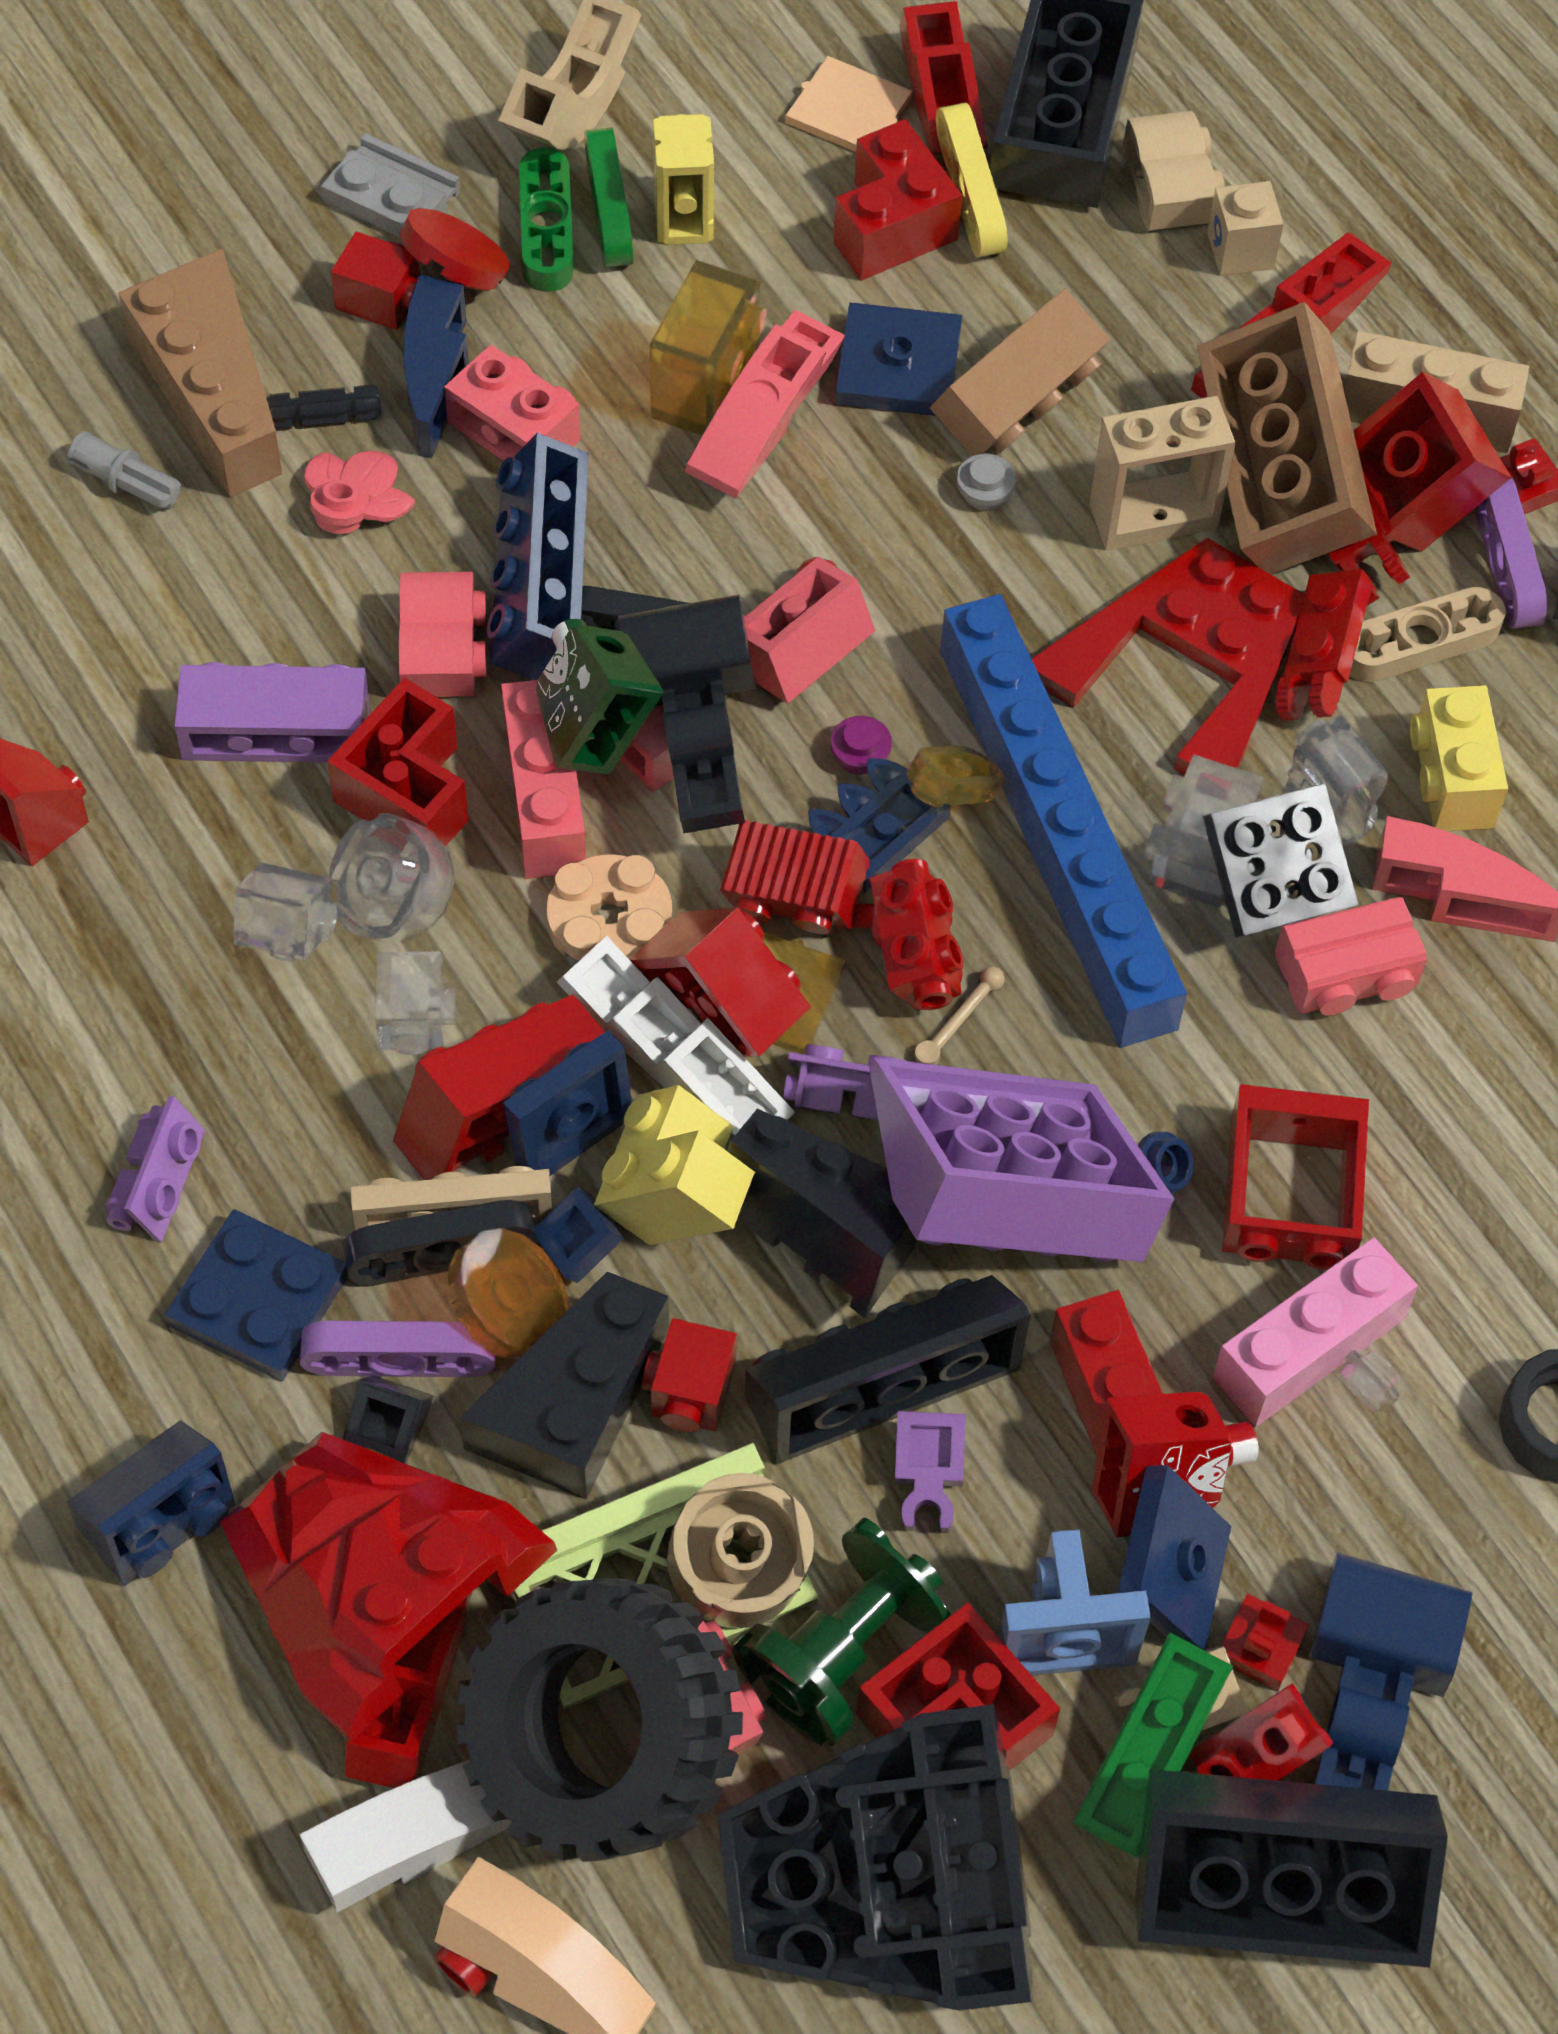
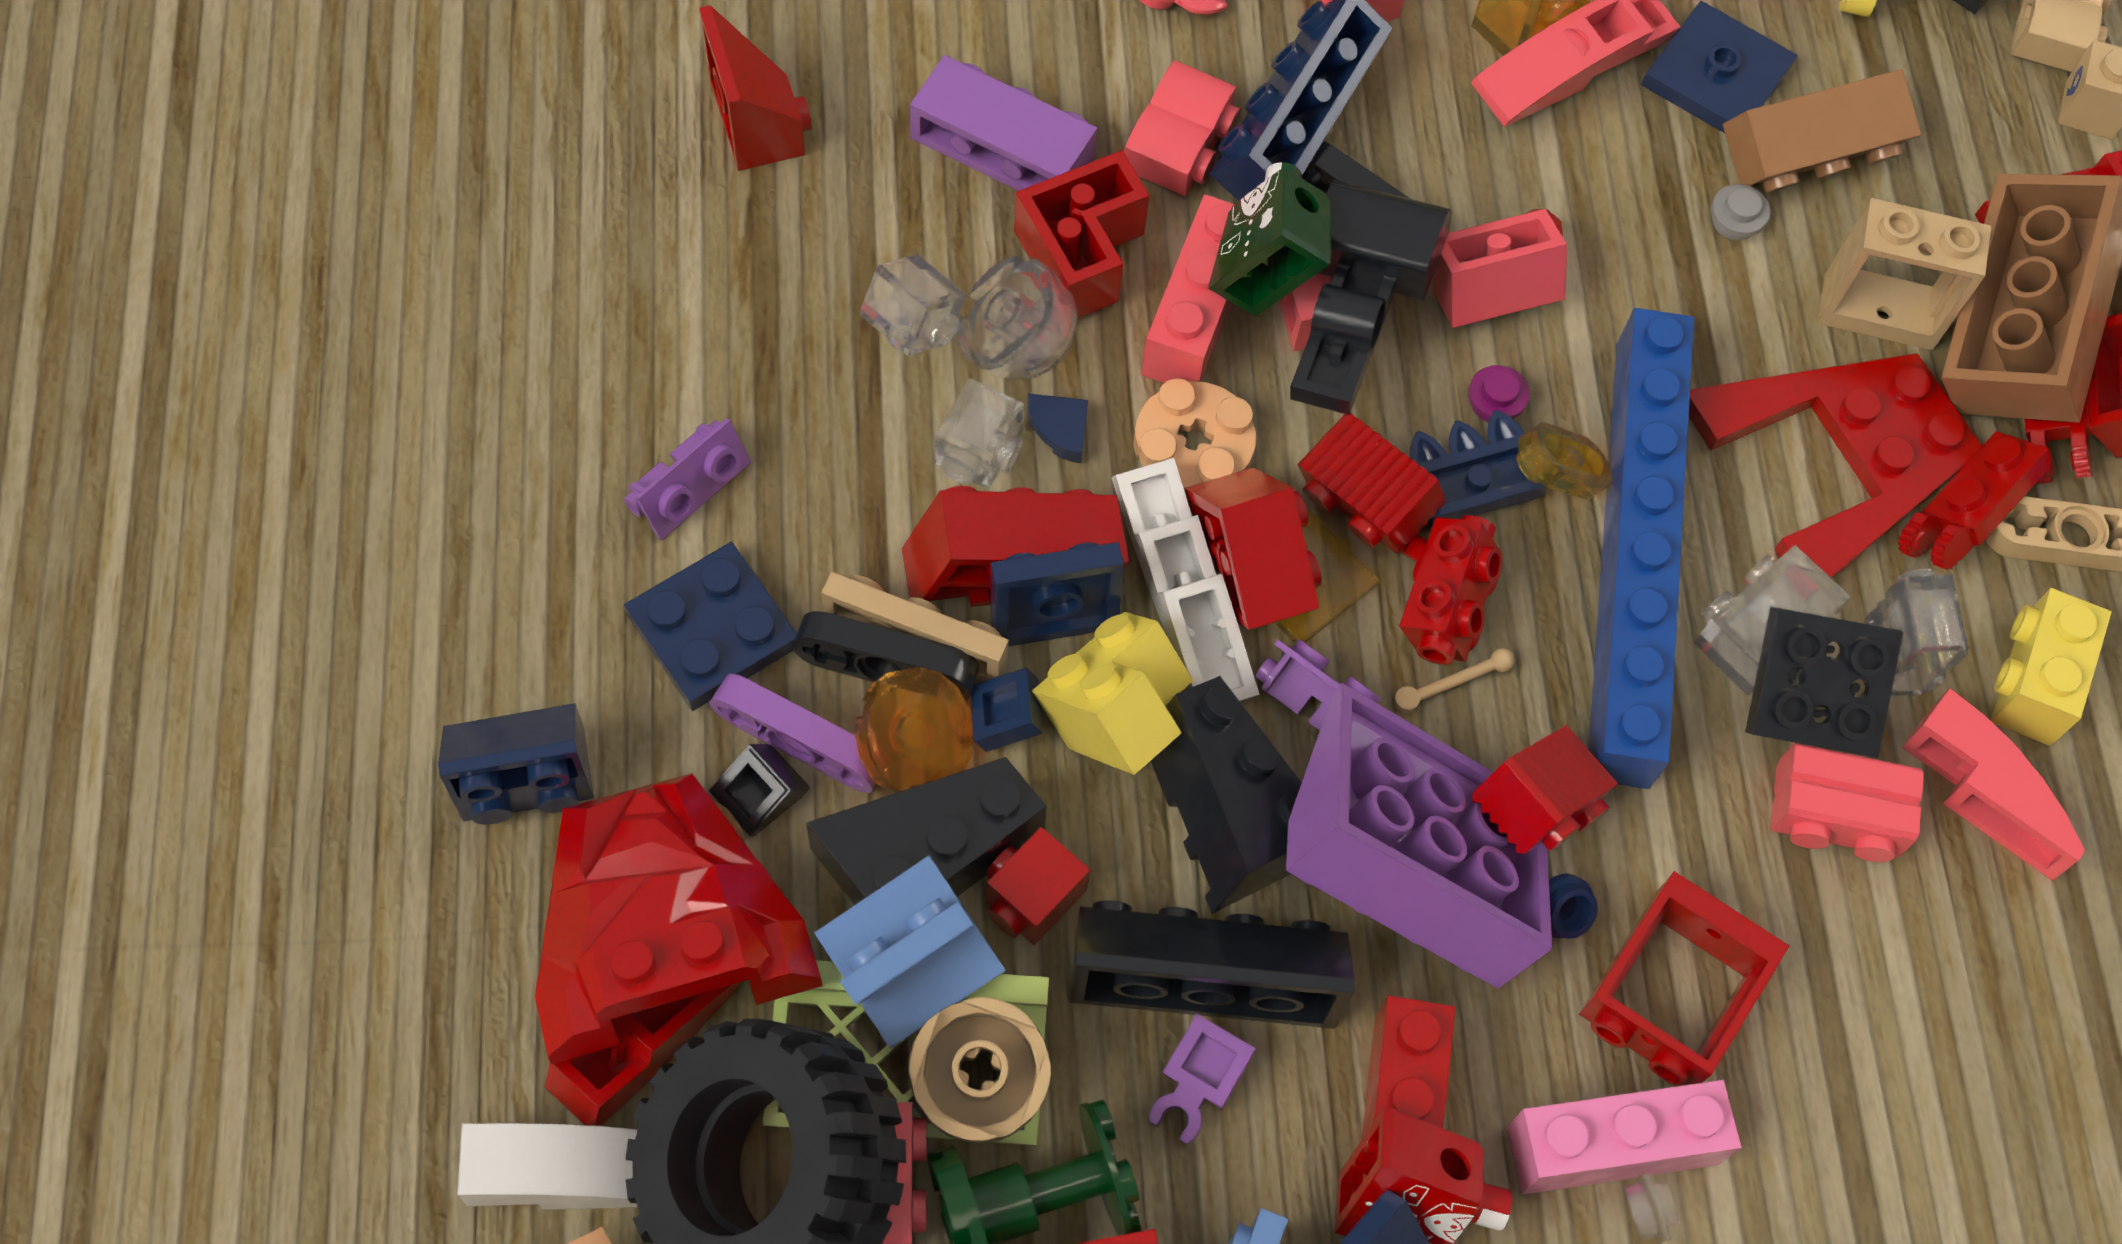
camera: 25 degrees right, 5 degrees up
none -> medium blue bracket [814,856,1006,1049]
none -> dark blue tile [1027,393,1088,463]
none -> red brick [1472,725,1618,854]

